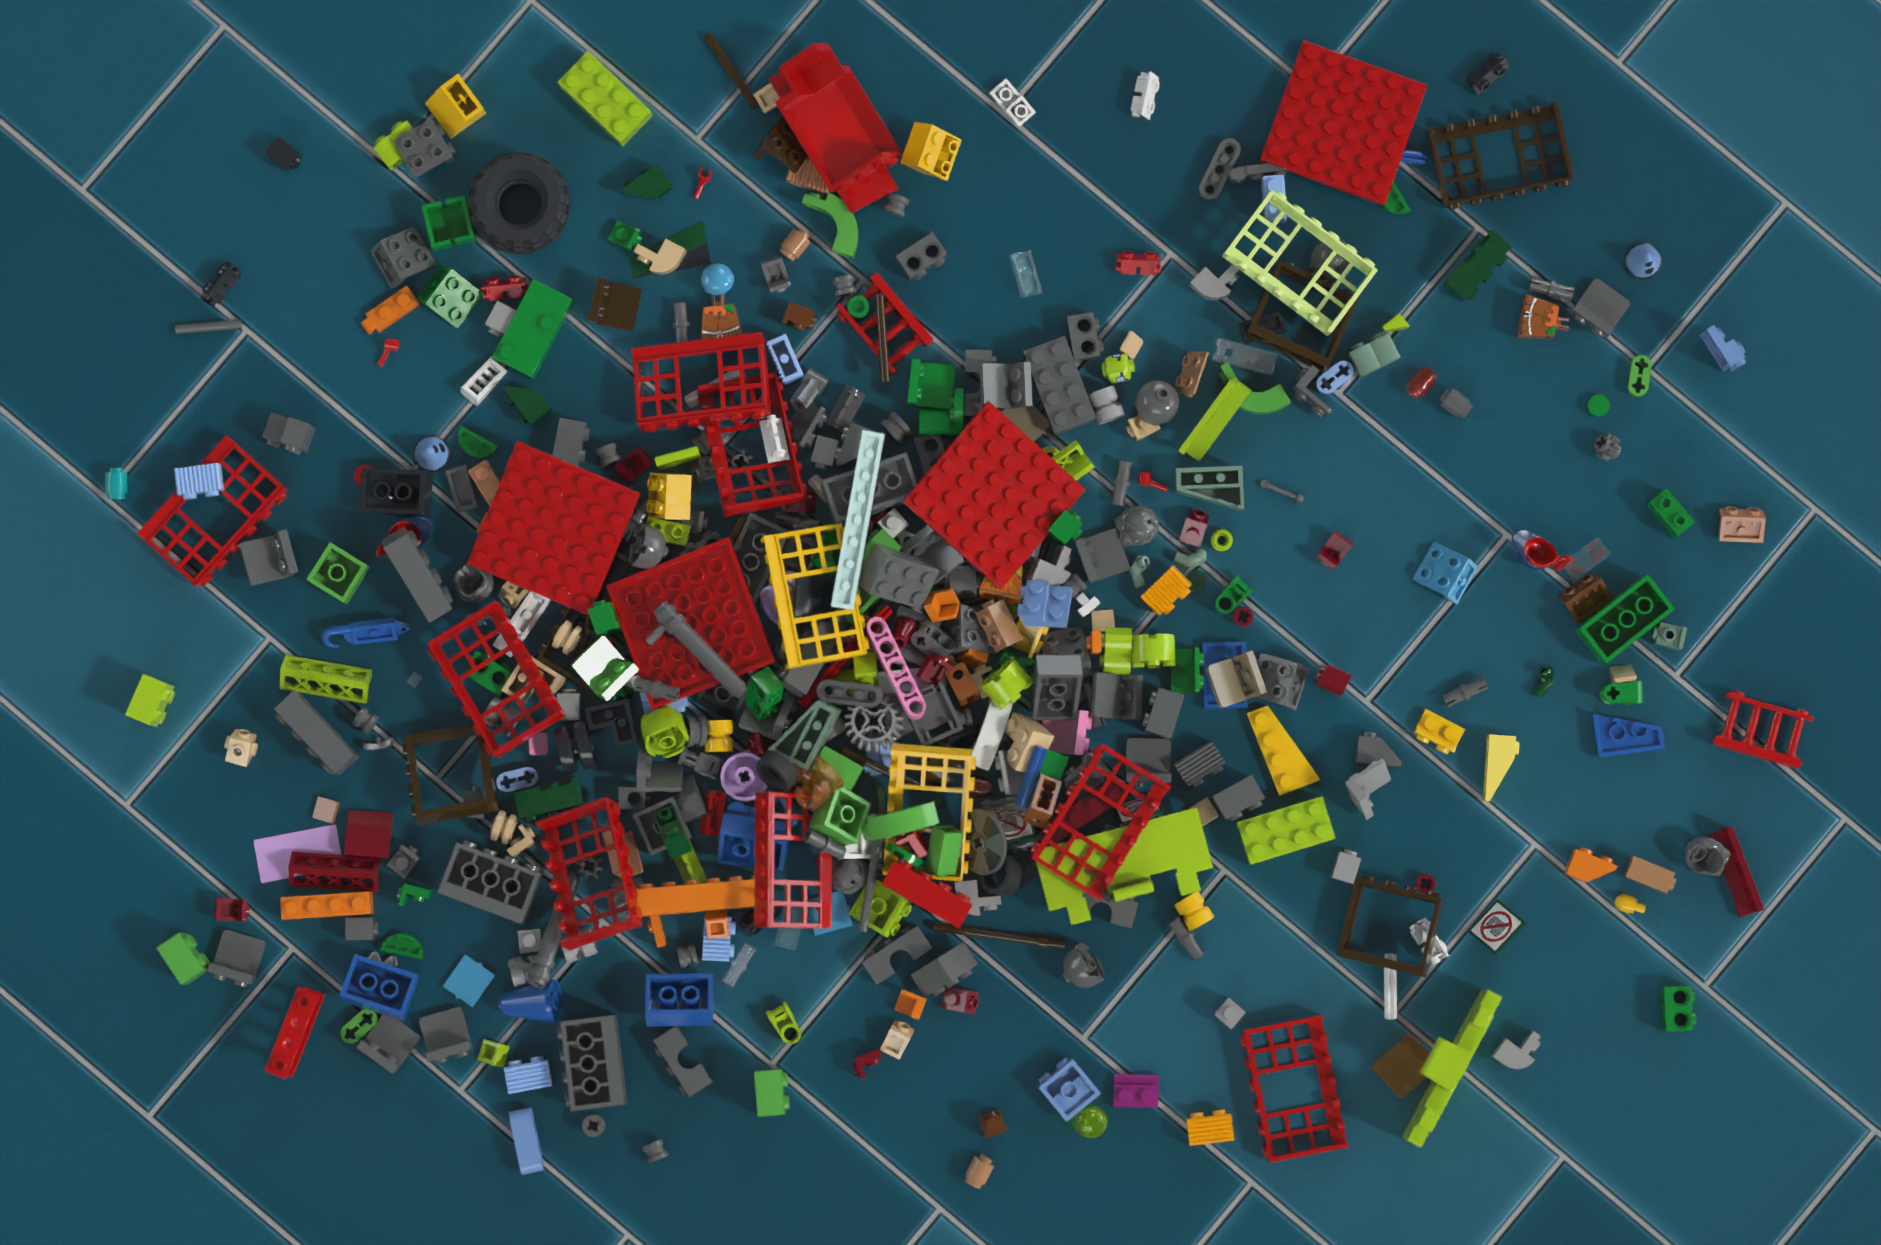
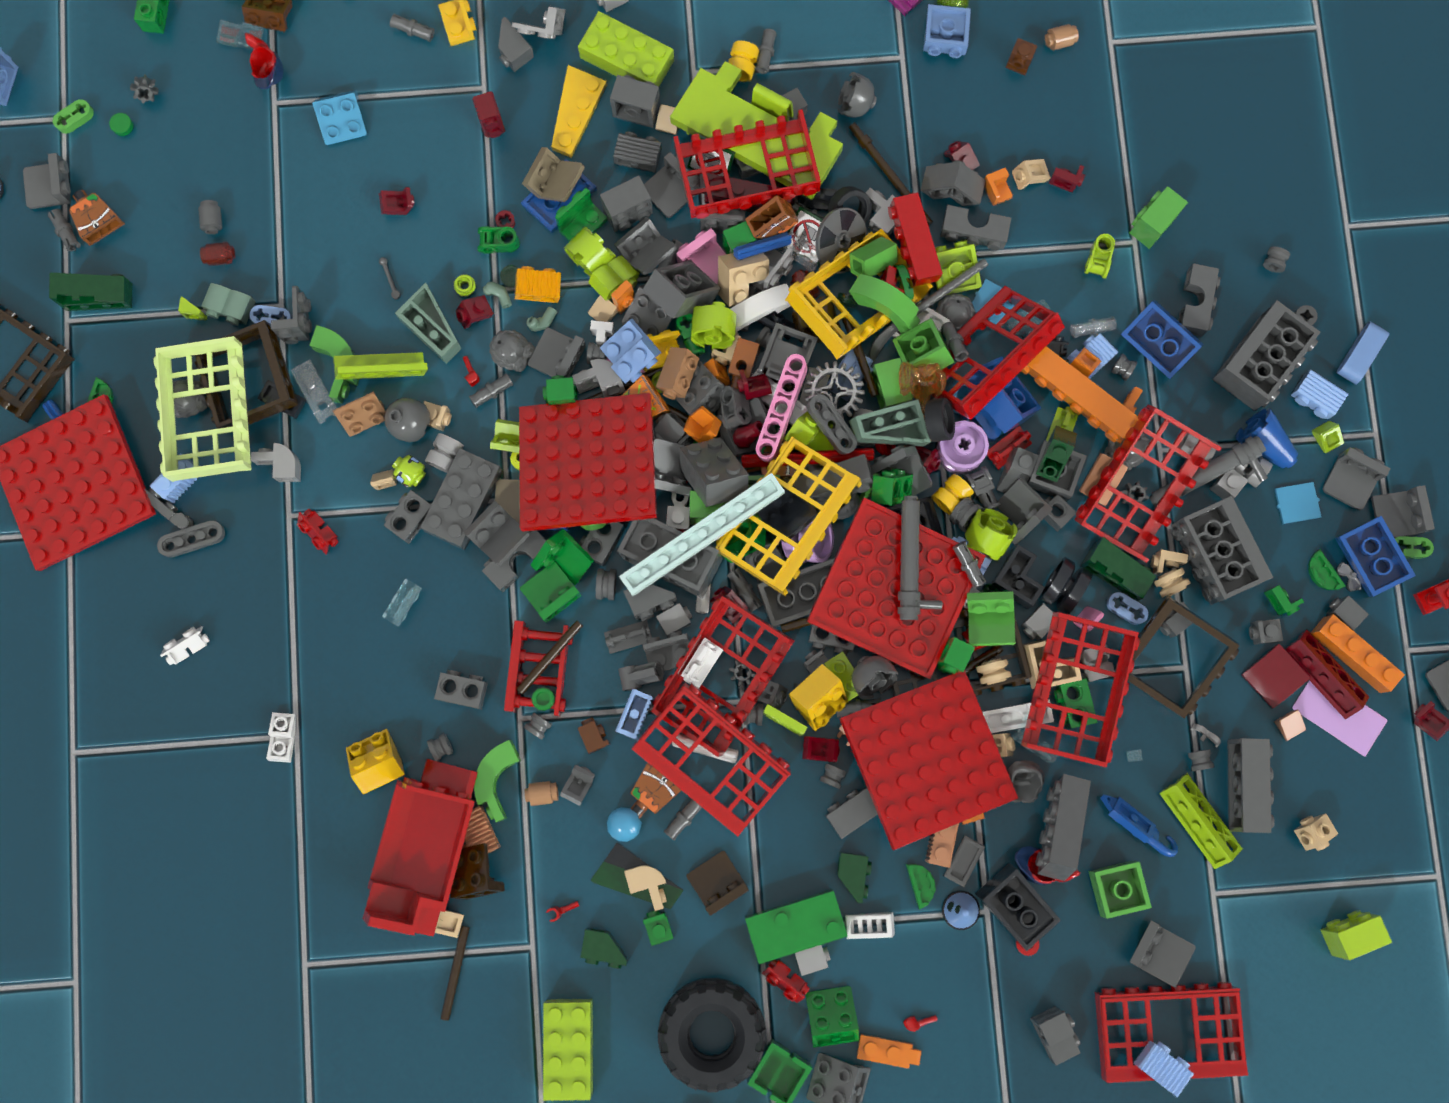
camera: 135 degrees left, 5 degrees down
dark grey bracket [1256,653,1309,711] -> none

